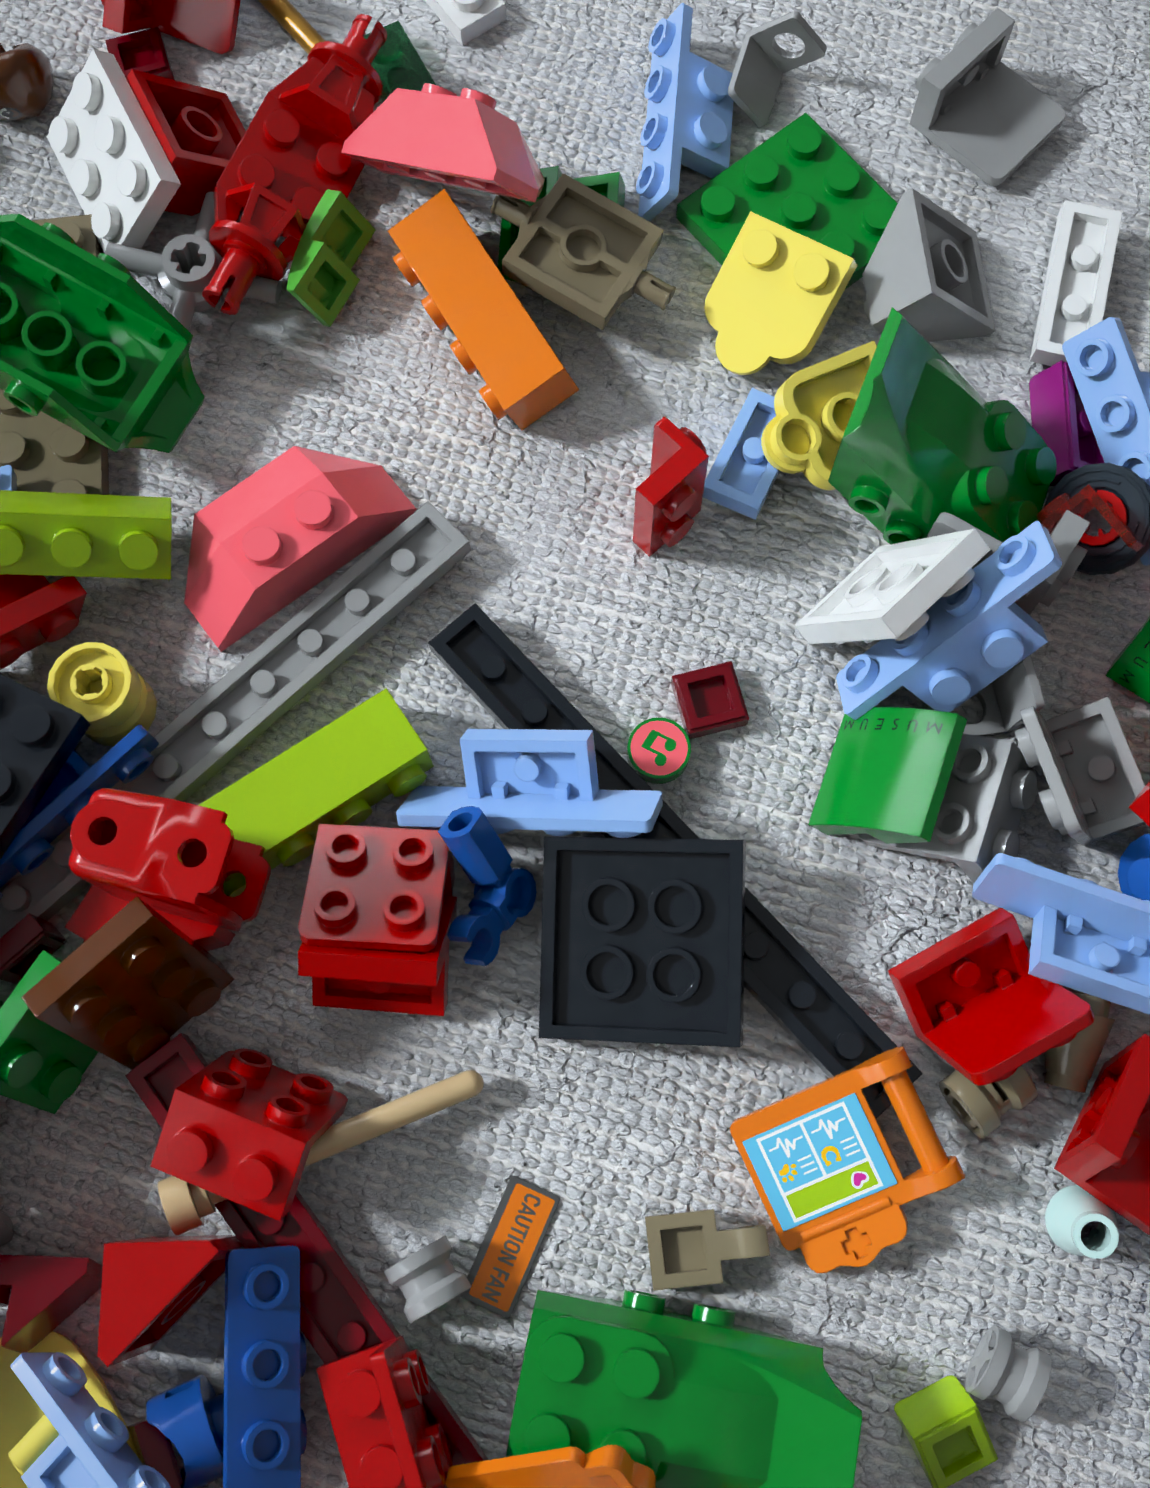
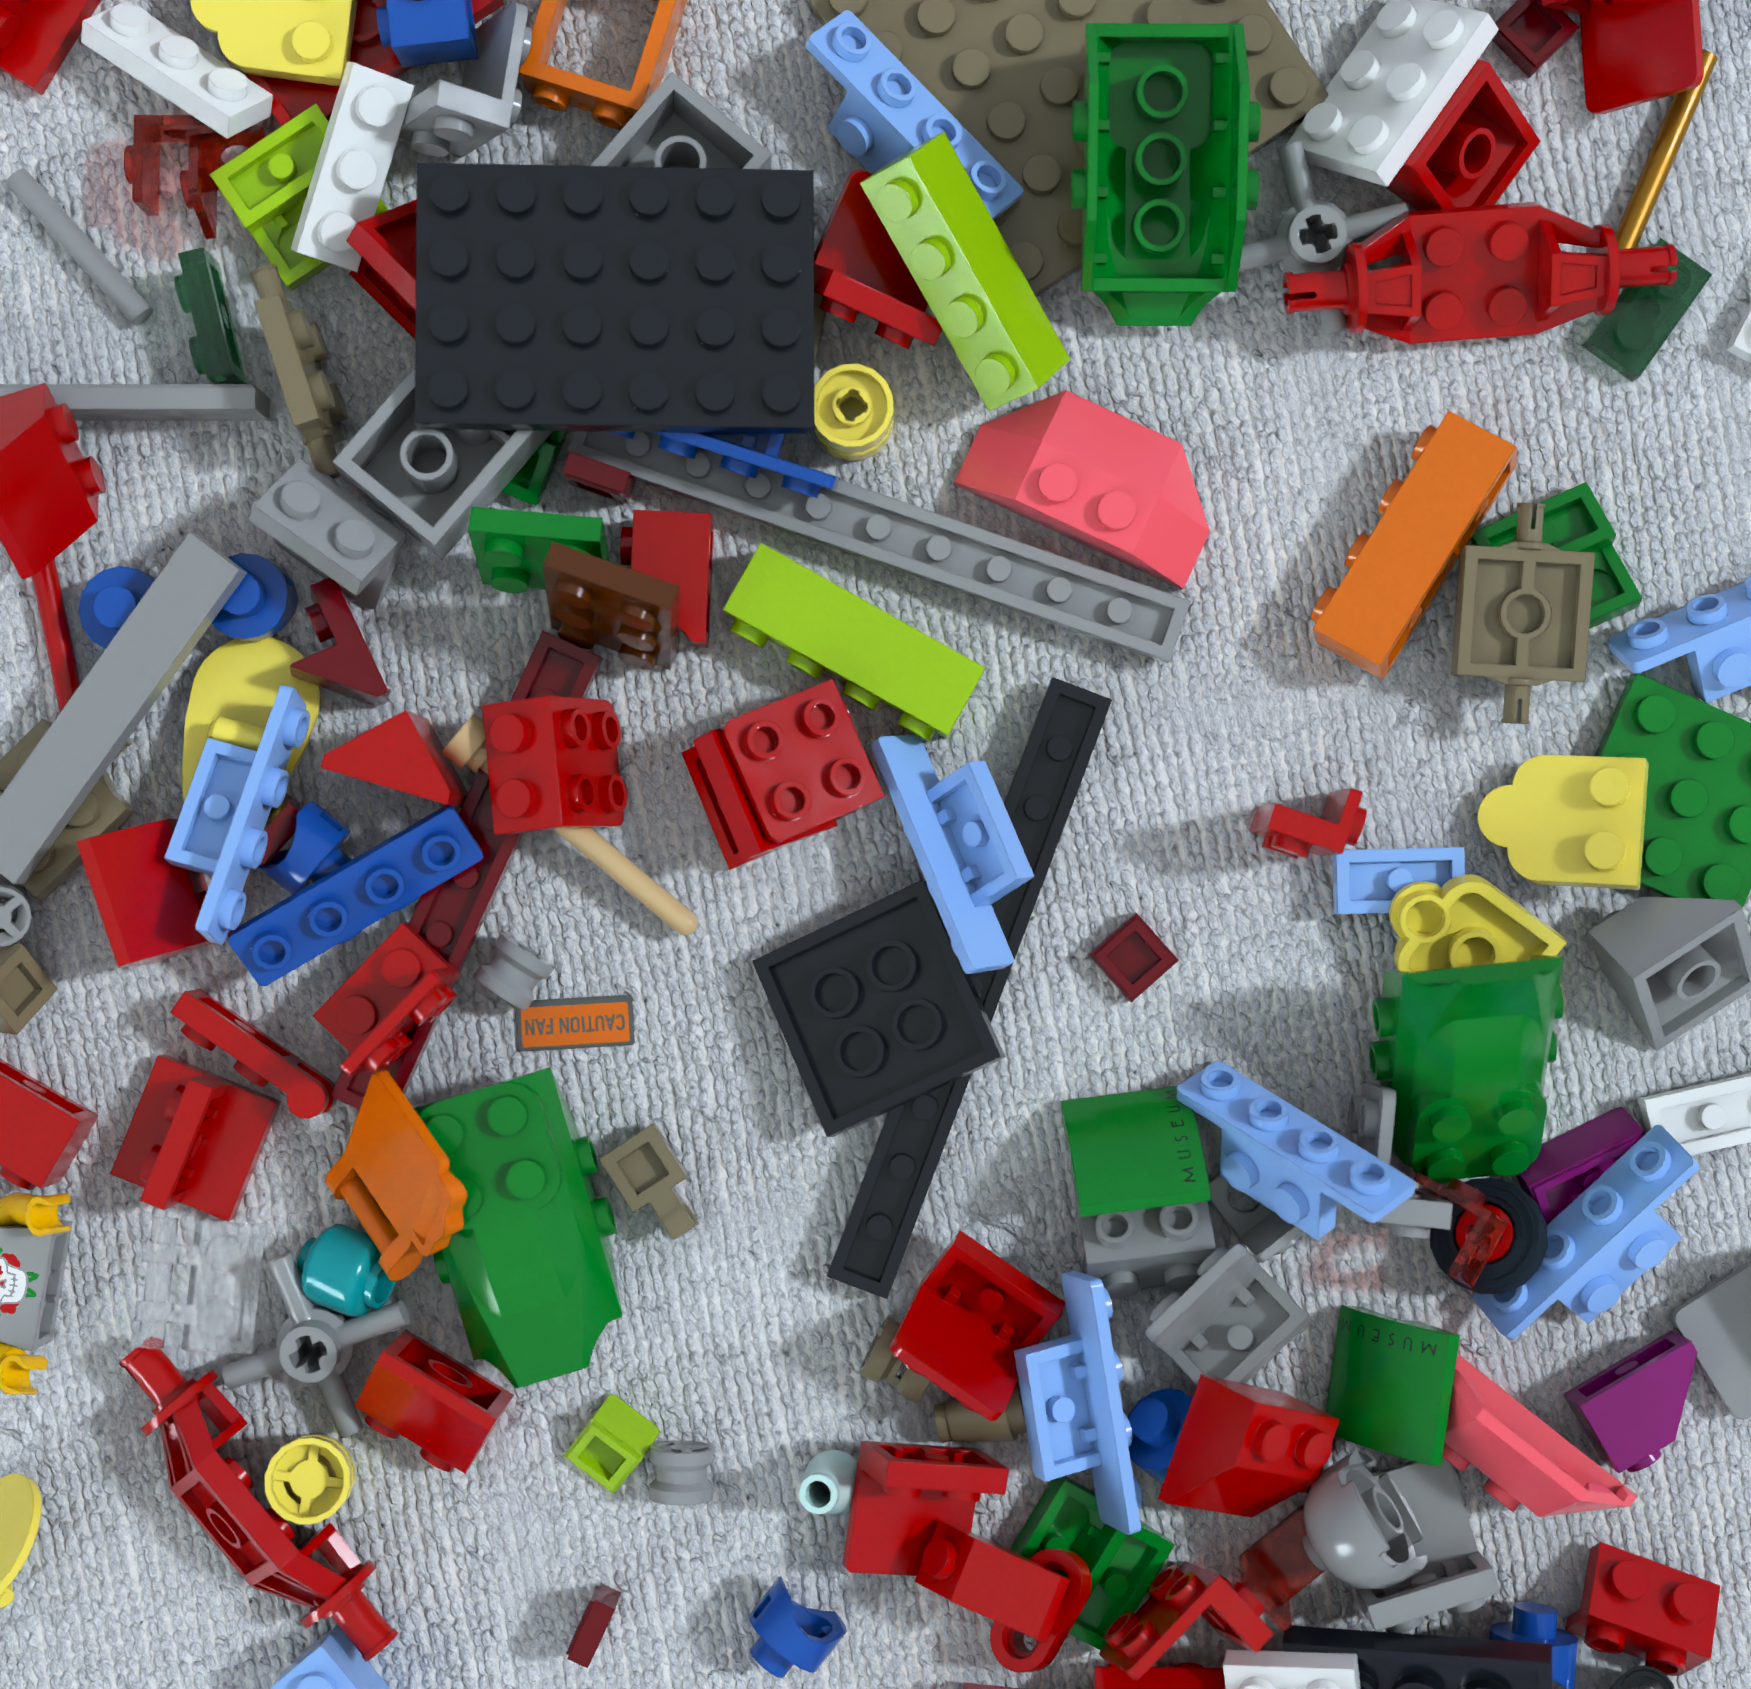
camera: 60 degrees right, 15 degrees up
red piece [68,788,271,932] -> none
bright green slope [286,189,376,327] -> none
coral wedge [341,83,545,202] -> none
blue bar [438,806,537,966] -> none
tile [627,718,691,784] -> none
piece [730,1046,966,1273] -> none
white plate [794,528,991,645] -> none

